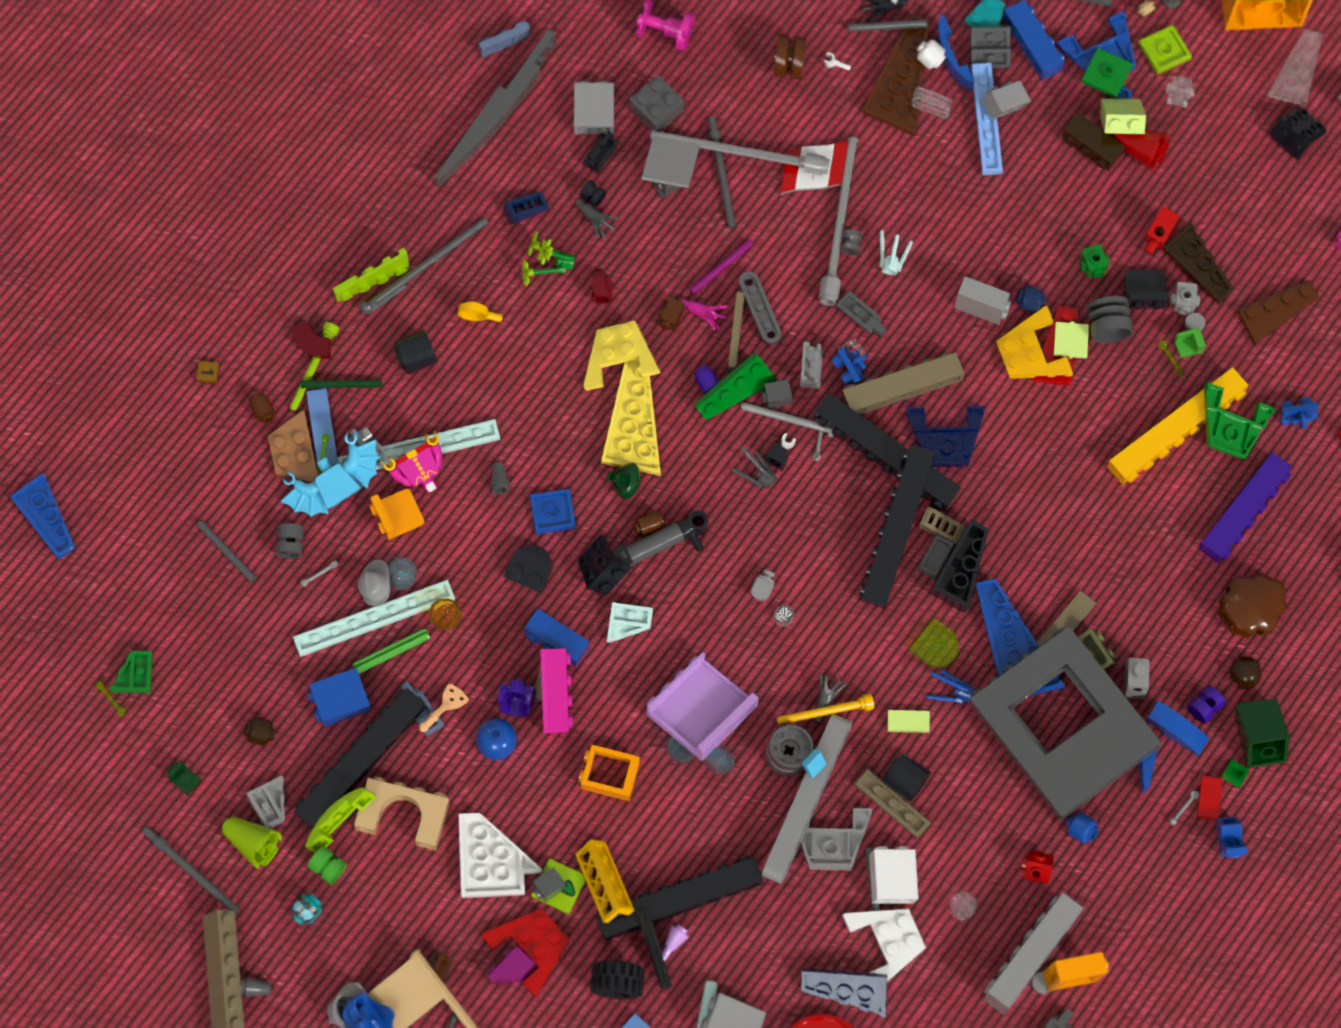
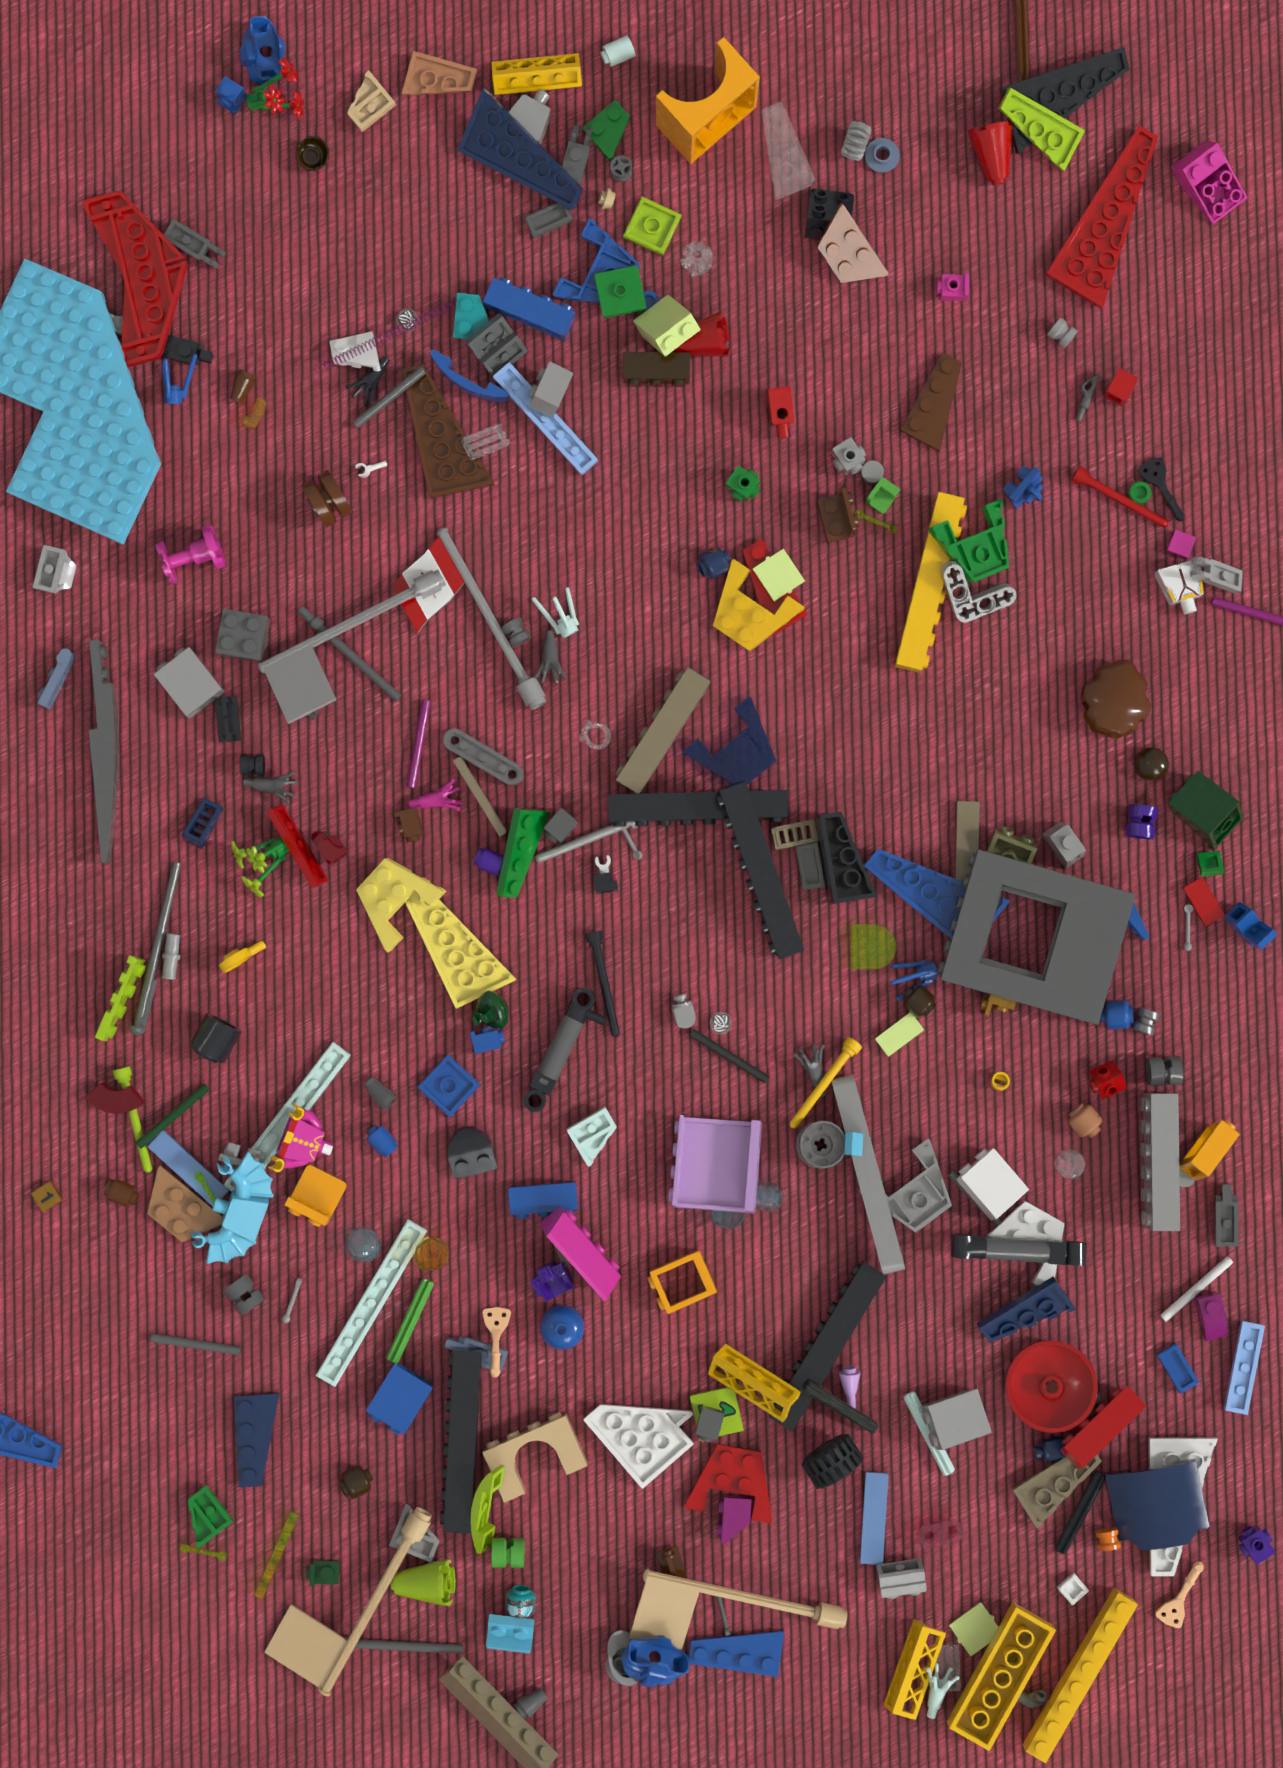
camera: 30 degrees left, 15 degrees up
light grey piece [358,560,390,607] -> none
black bracket [578,535,631,596] -> none
reddish brown brick [633,511,665,537] -> none
dark grey plant [731,446,778,489] -> none
light grey hinge [800,342,823,389] -> none
blue hips [831,347,868,385] -> none
dark grey hinge [836,291,886,338] -> none
dark tan tile [854,769,931,839] -> none
black piece [883,753,931,802] -> none
white head [916,40,946,69] -> none
light grey brick [954,276,1012,325] -> none
dark grey wheel [1087,296,1134,343] -> none
black bracket [1124,270,1169,310] -> none
blue slope [1146,701,1209,756] -> none
dark brown wing [1162,222,1234,304] -> none
dark purple brick [1199,452,1292,563] -> none
none -> light grey pin [161,933,181,980]
none -> dark blue wing [234,1393,280,1488]
none -> clear neon green bar [255,1511,299,1599]
none -> tan flag [264,1507,432,1696]
none -> red tile [267,805,328,888]
none -> blue brick [366,1125,398,1158]
none -> blue brick [470,1027,505,1054]
none -> medium azure bracket [486,1614,534,1653]
none -> dark grey piece [534,631,567,684]
none -> black piece [584,930,620,1037]
none -> pearl dark grey bar [689,1029,769,1084]
none -> wing [816,203,889,283]
none -> reddish brown bracket [817,487,859,544]
none -> dark brown head [903,985,936,1018]
none -> light grey beam [941,561,1016,623]
none -> piece [951,1234,1087,1266]
none -> pearl gold bracket [980,993,1017,1017]
none -> yellow hinge [991,1072,1010,1091]
none -> nougat head [1069,1103,1102,1138]
none -> flat silver wheel [1132,1007,1160,1036]
none -> dark grey wheel [1146,1056,1183,1086]

